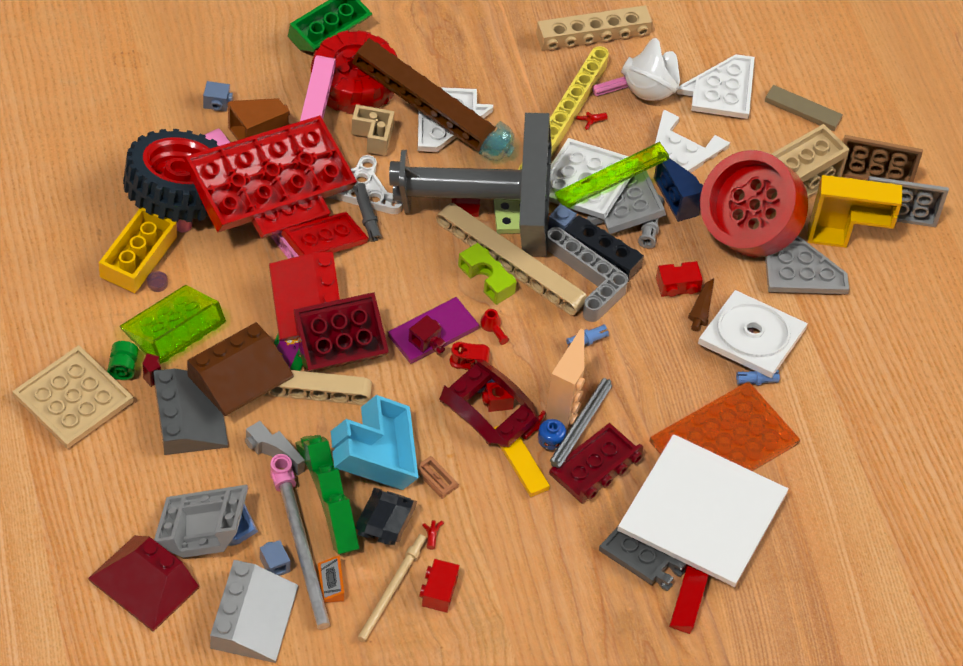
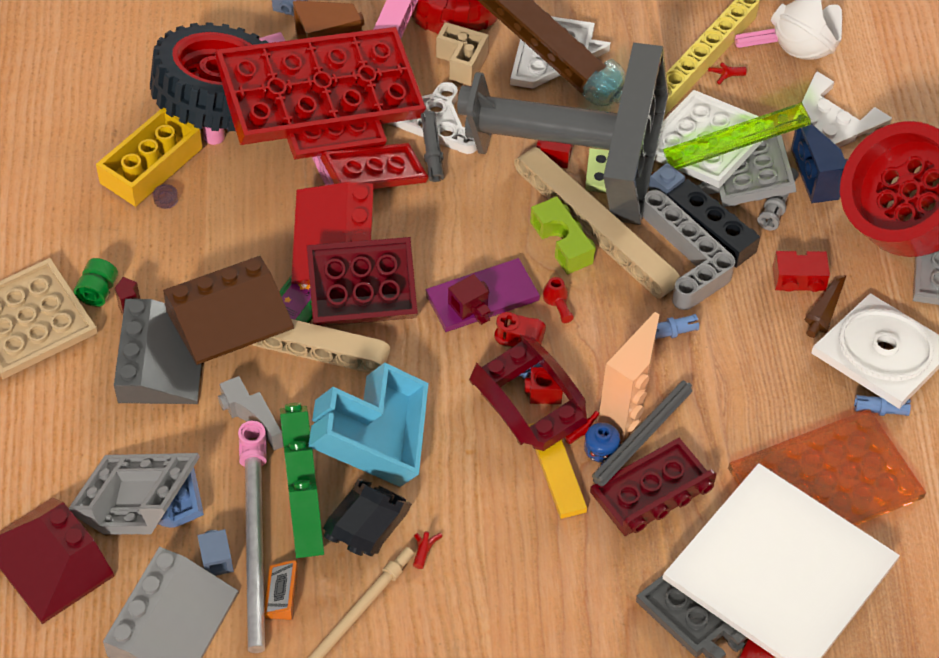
camera: 15 degrees right, 0 degrees up
clear neon green slope [120,285,226,364] -> none
nougat tile [417,456,459,499] -> none
red brick [419,559,460,613] -> none
white wing [677,54,755,119] -> none

